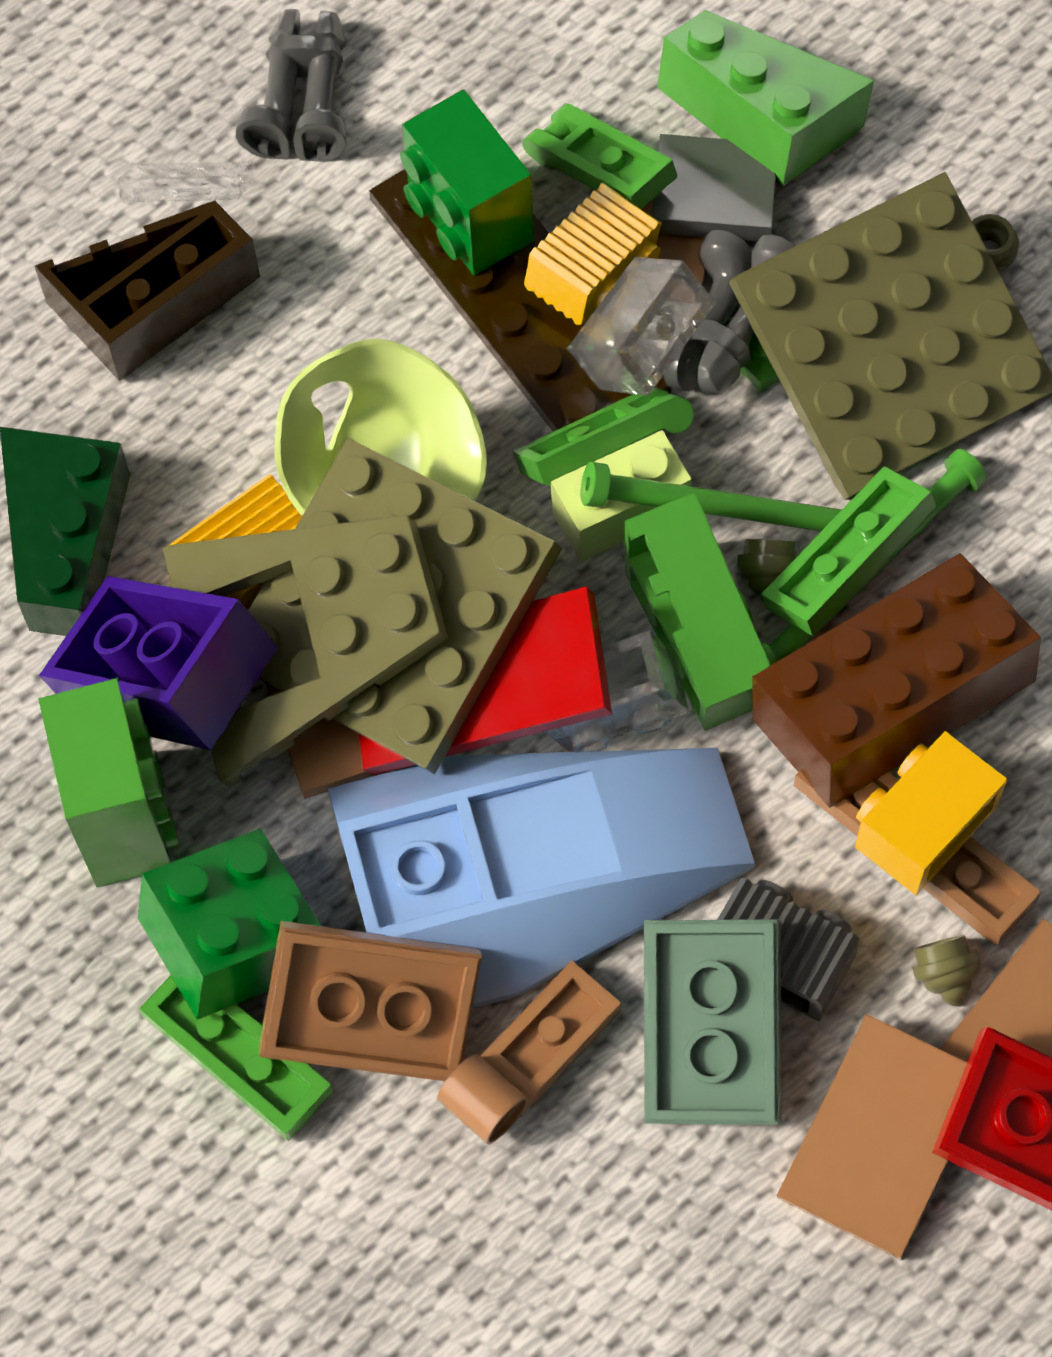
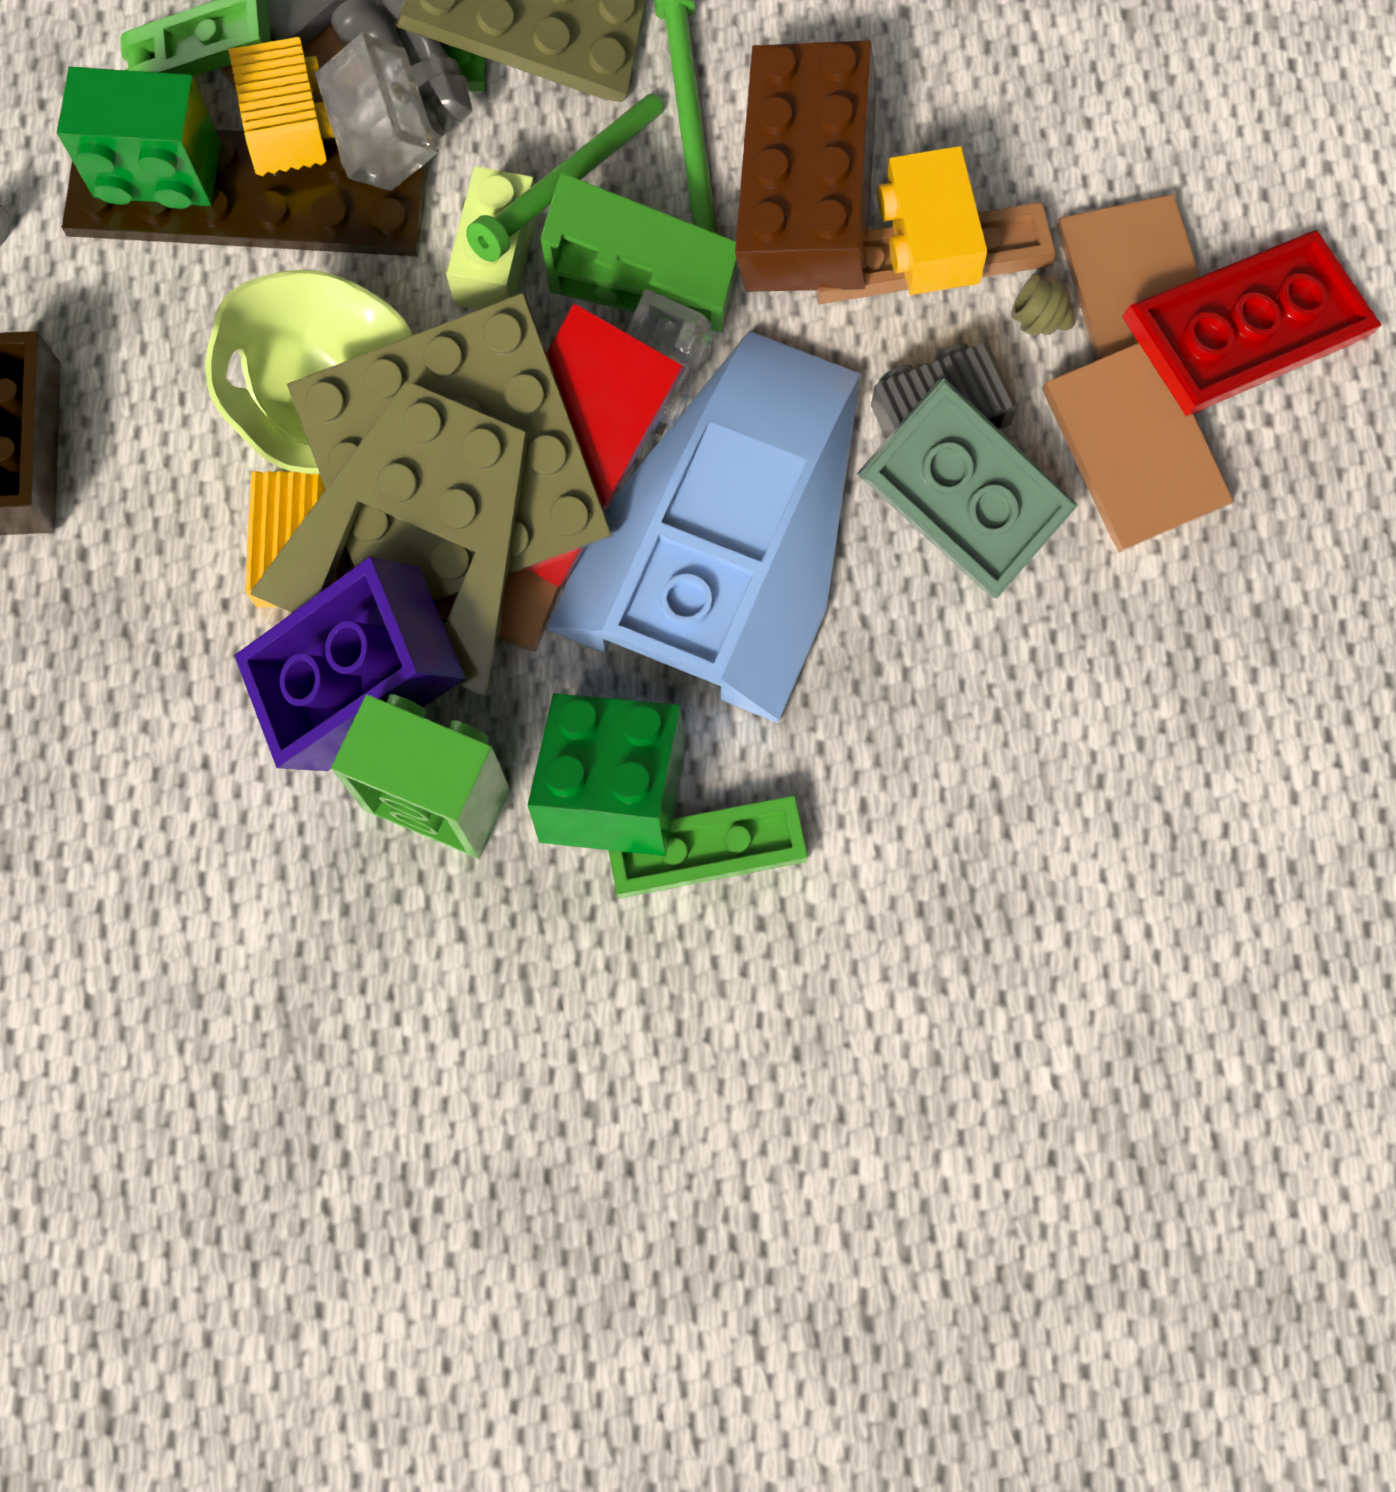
camera: 55 degrees left, 10 degrees up
dark green wedge [0,427,130,636] -> none
medium nougat tile [258,921,482,1081] -> none
medium nougat plate [437,960,621,1145] -> none
bright green plate [512,387,694,486] -> none
olive plate [737,539,796,602] -> none
bright green plate [761,466,936,636] -> none

